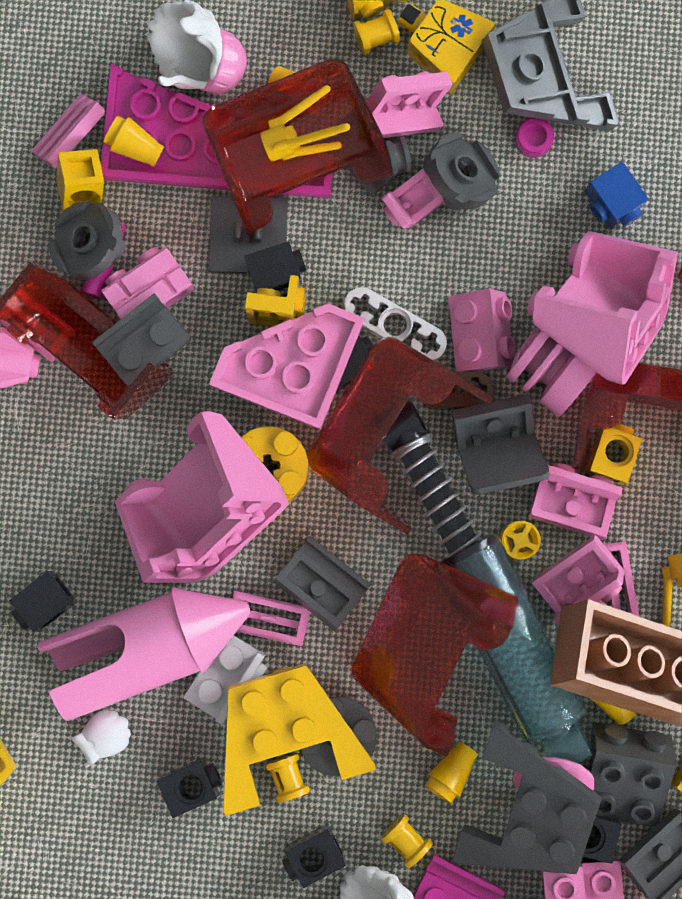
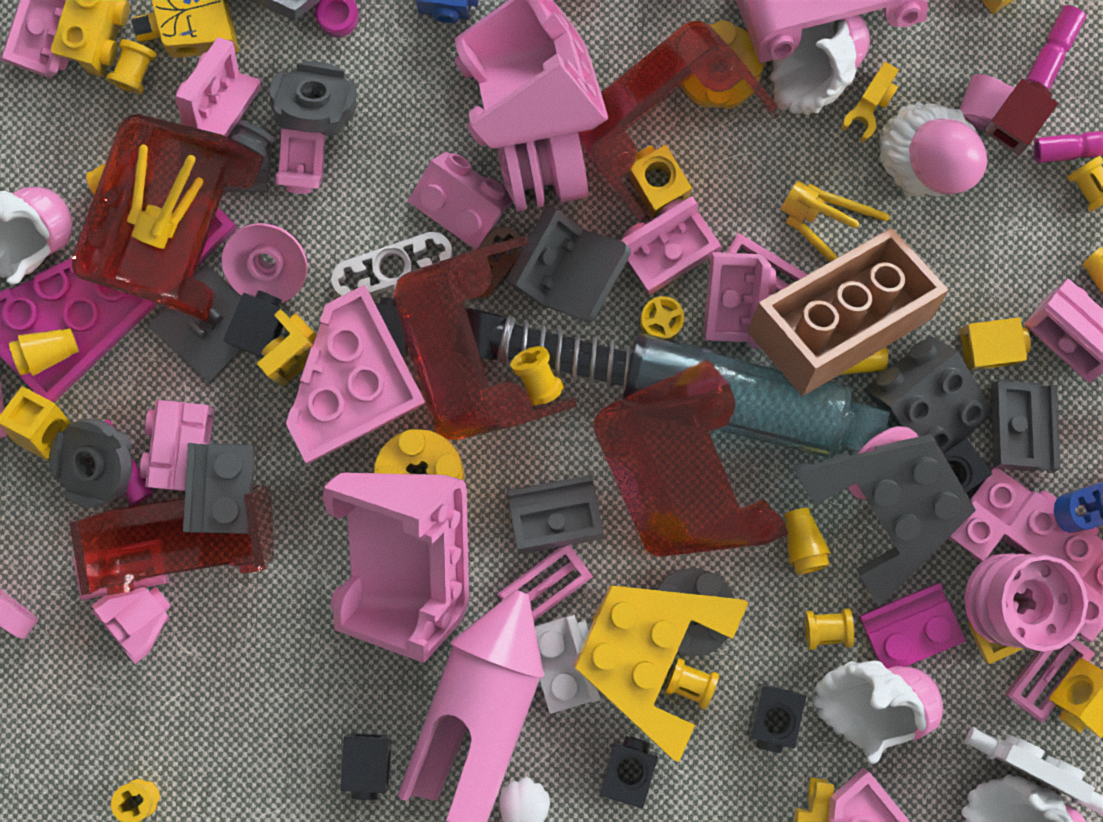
camera: 45 degrees left, 0 degrees up
none -> bright pink dish [222,223,308,303]
none -> yellow bush [510,346,564,406]

